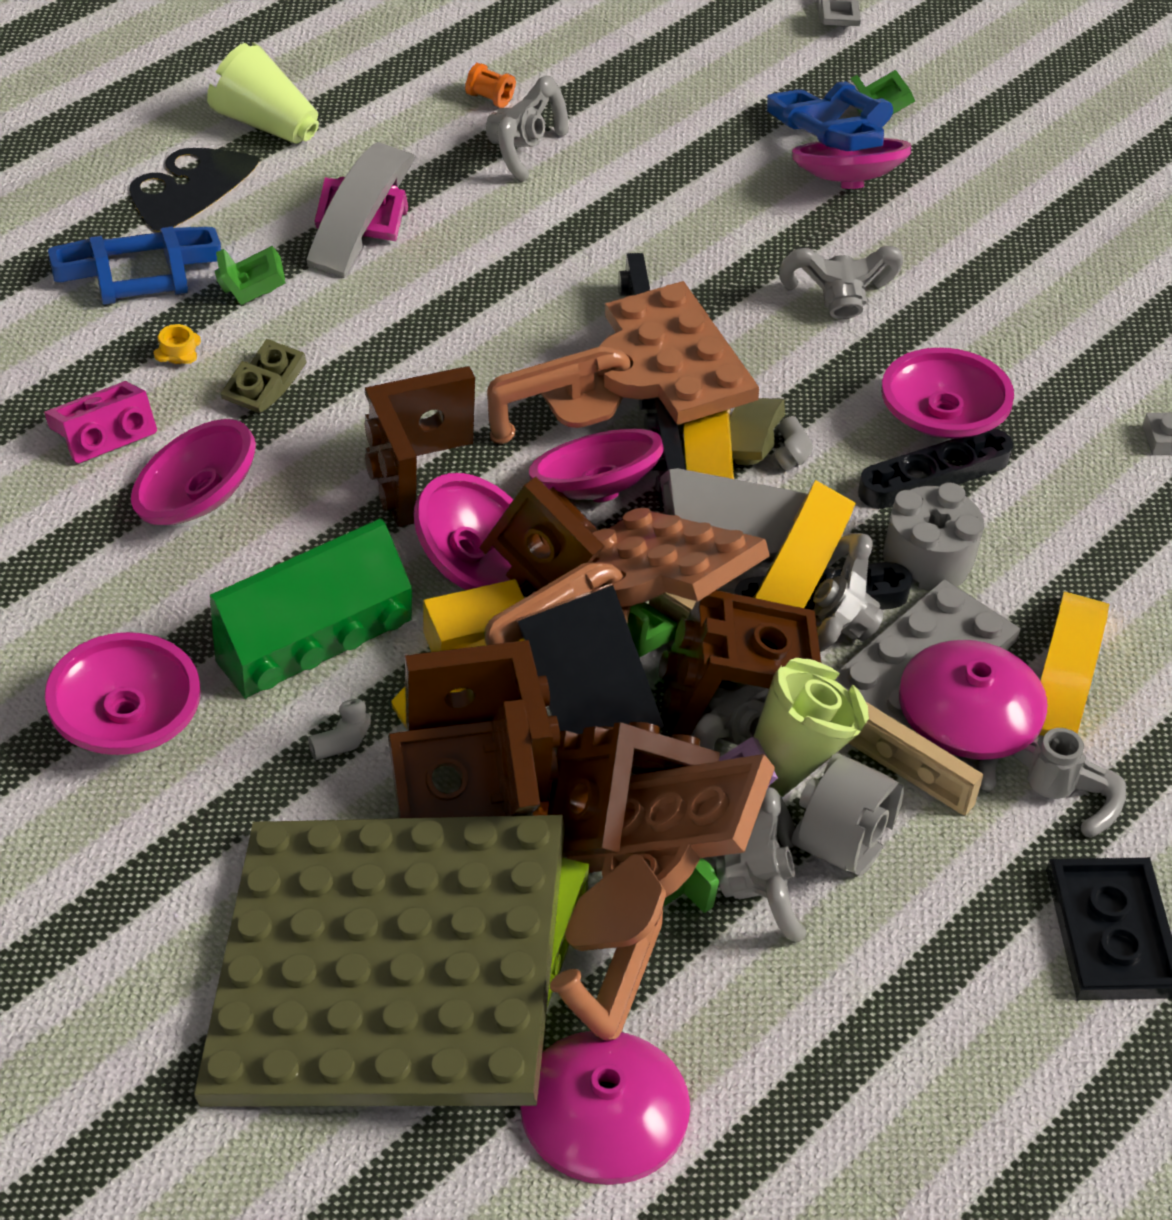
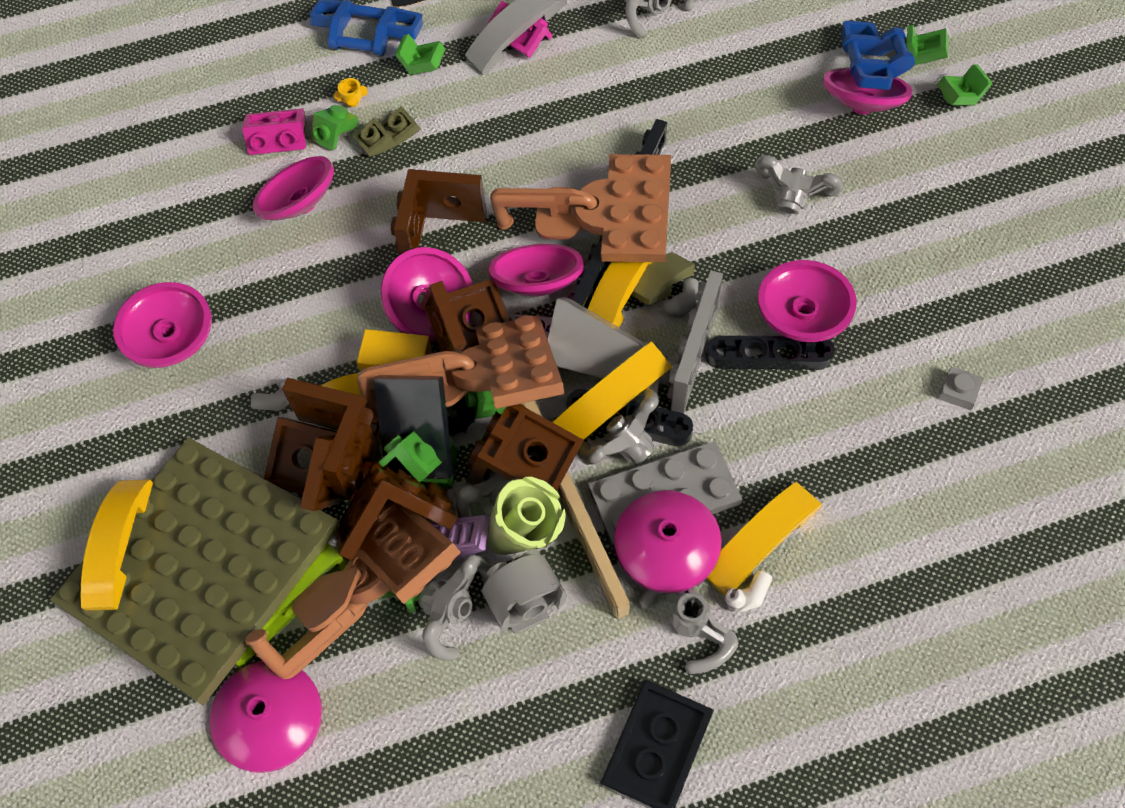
camera: 35 degrees right, 15 degrees up
green slope [210,518,412,698] -> none
light grey brick [883,483,984,591] -> none
none -> yellow slope [81,479,153,610]
none -> bright green bracket [310,105,358,151]
none -> bright green bracket [378,431,442,483]
none -> light grey plate [667,270,723,413]
none -> white arm [725,571,772,613]
none -> bright green bracket [937,64,992,106]

